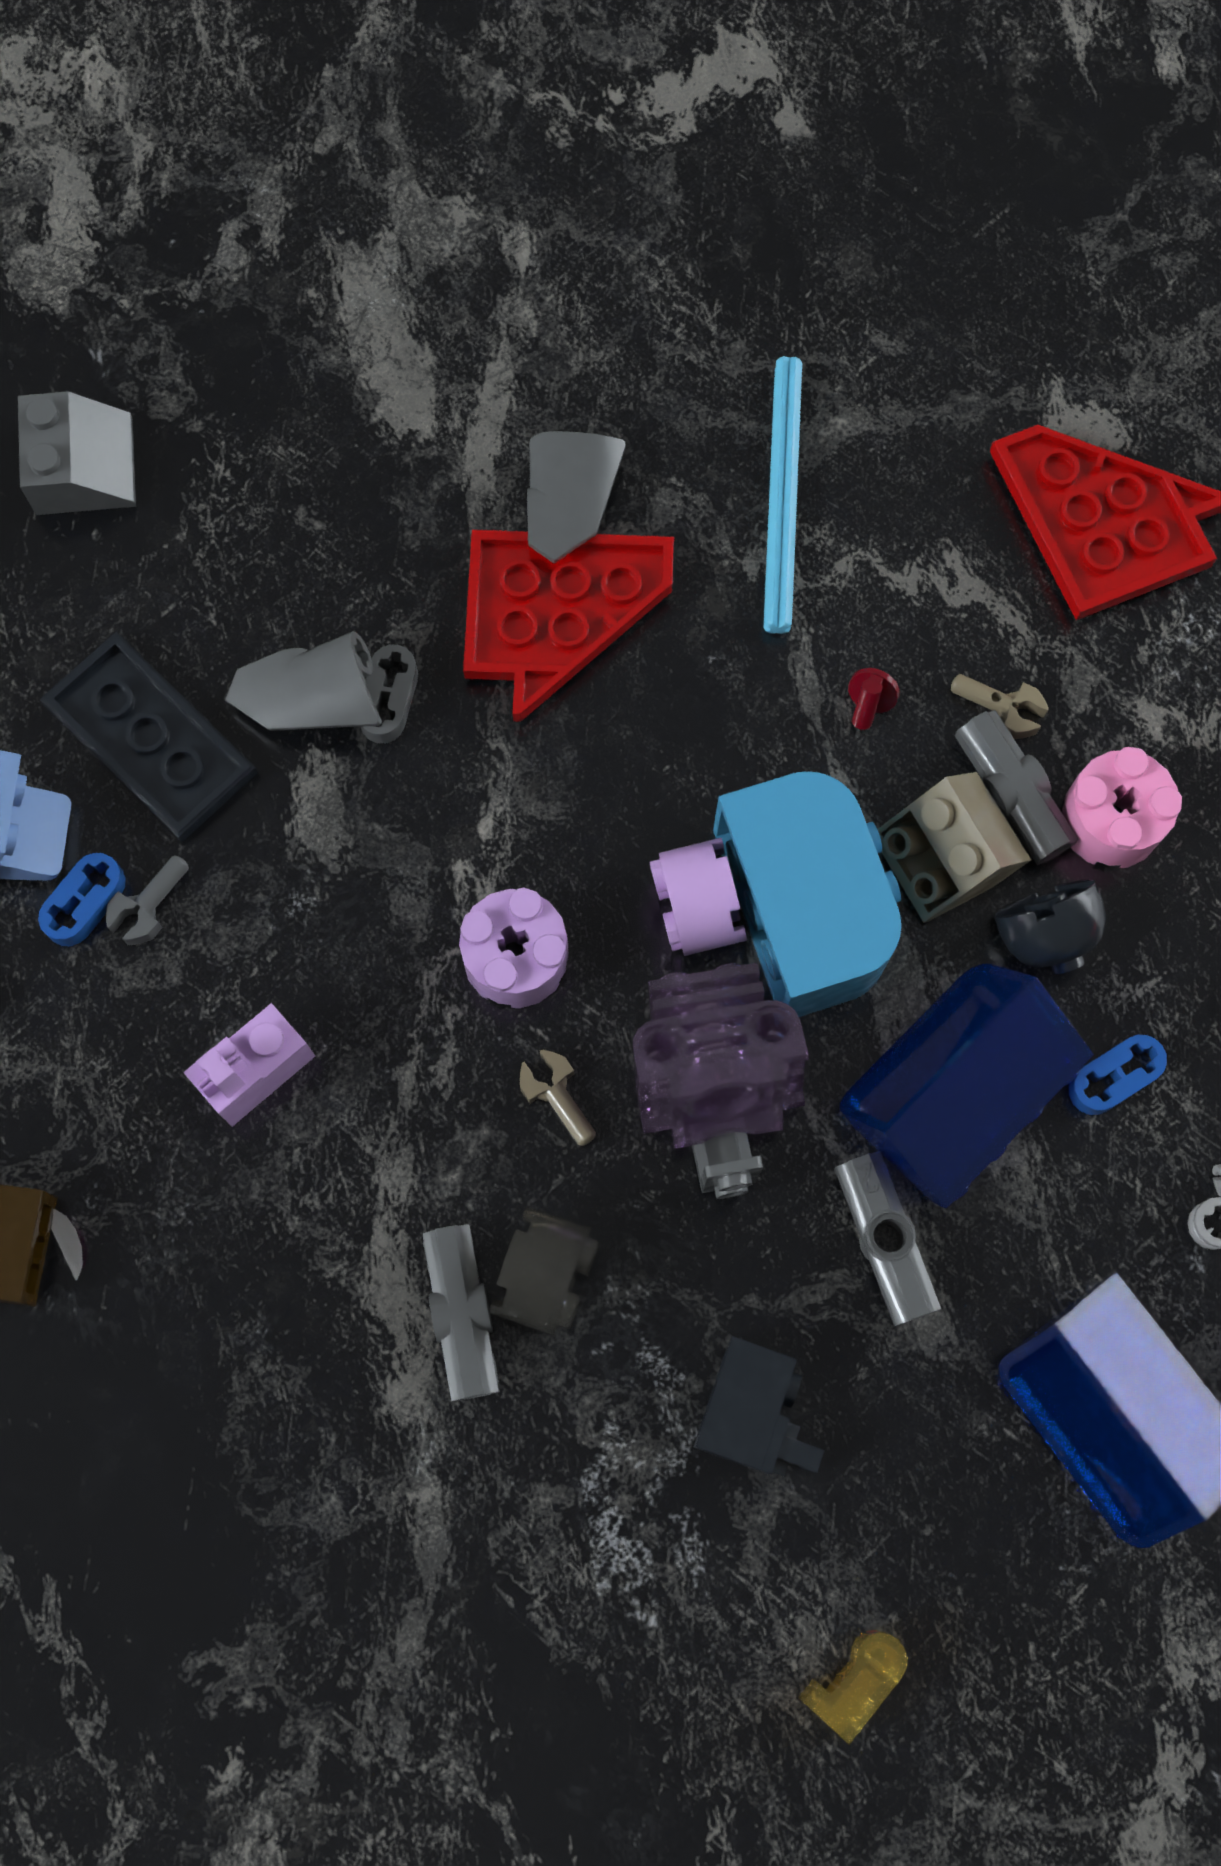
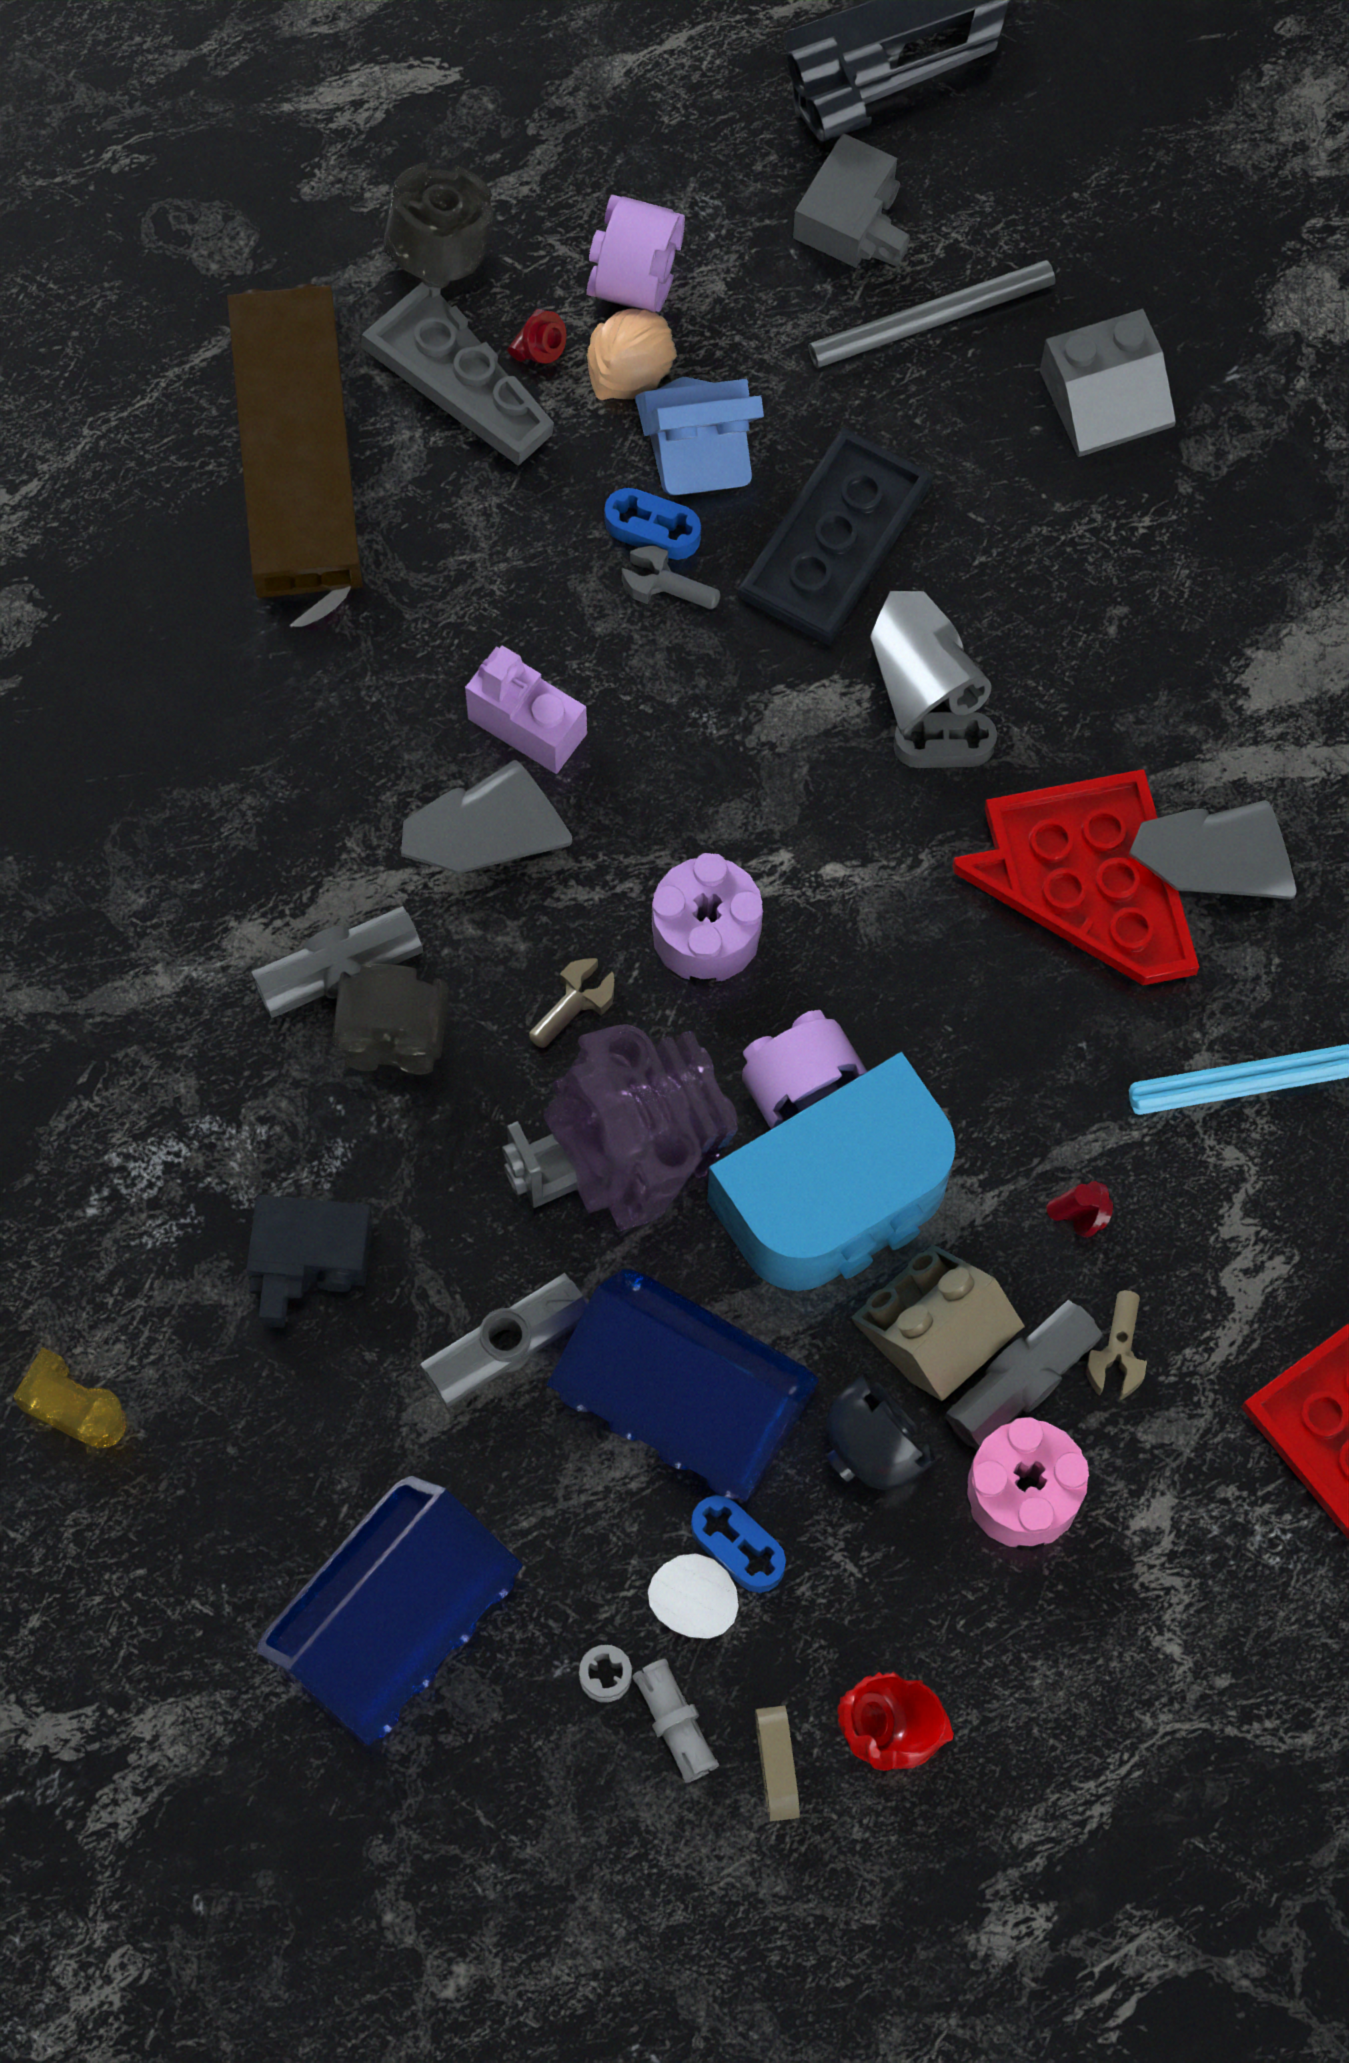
camera: 75 degrees right, 5 degrees down
none -> dark grey panel [401,760,572,874]
none -> white sticker [648,1554,739,1639]

